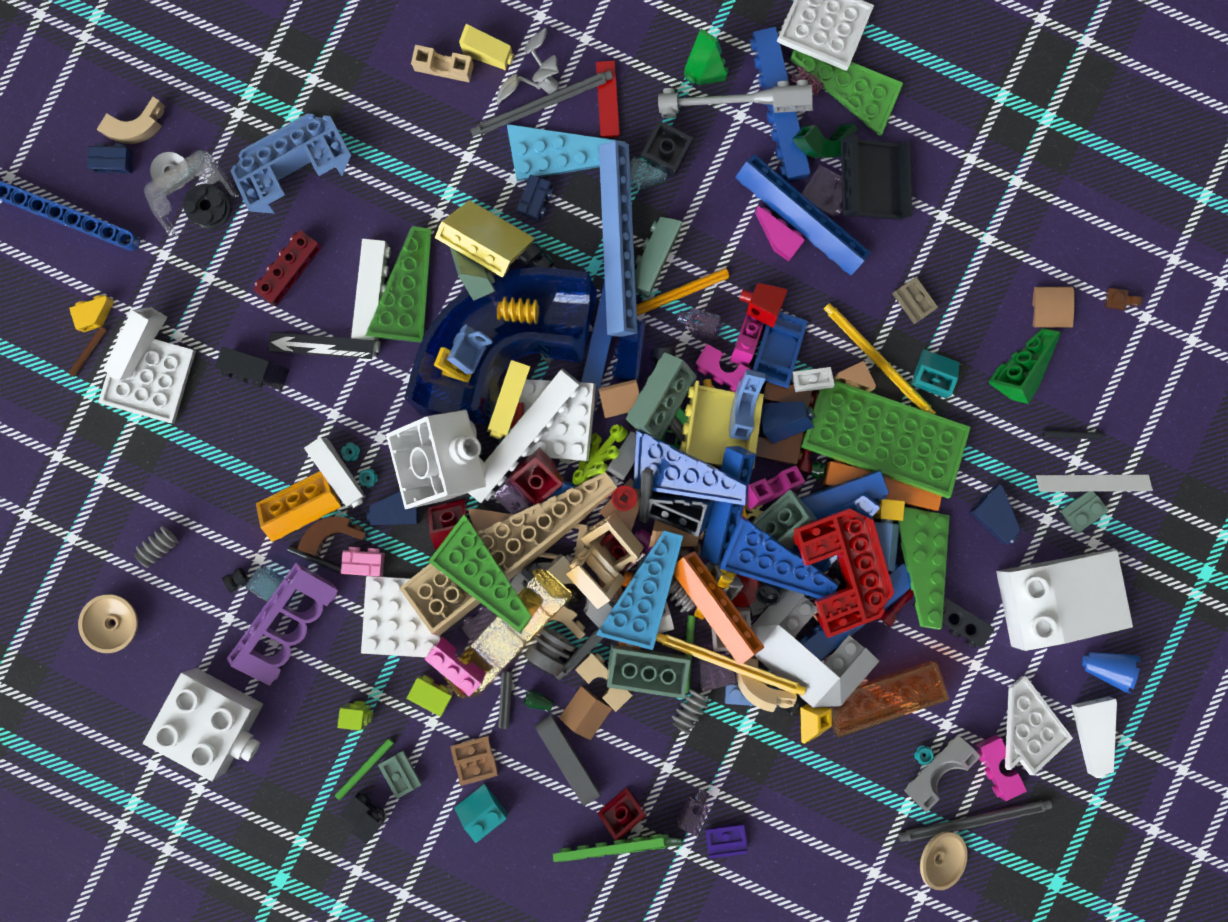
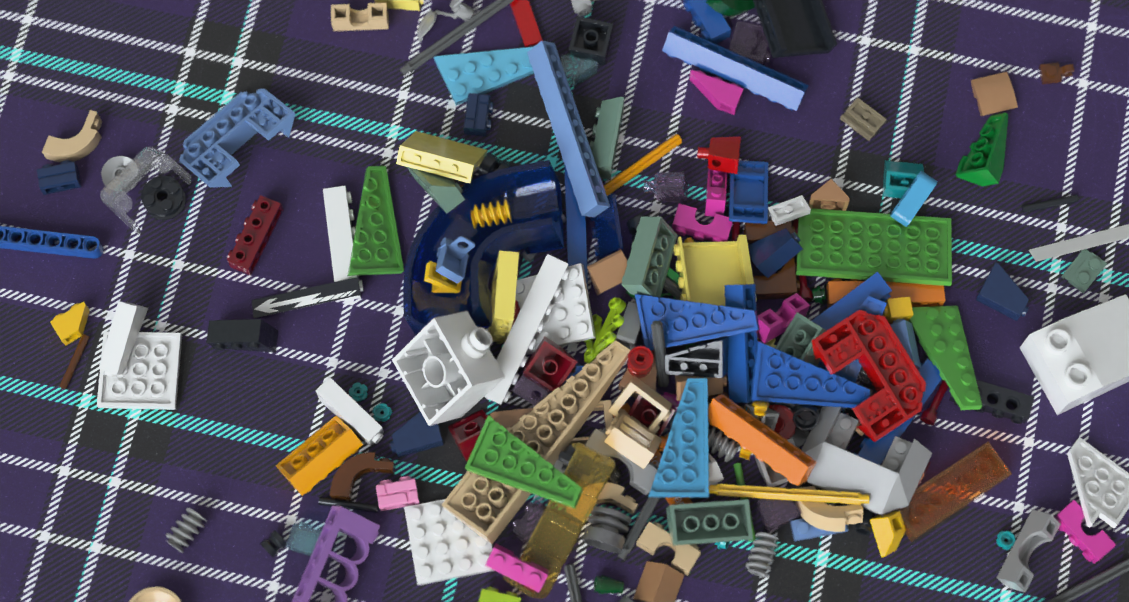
camera: 15 degrees left, 15 degrees down
medium blue arch [729,369,766,441] -> none
yellow piece [824,303,936,414] -> none
none -> dark azure beam [890,171,938,227]

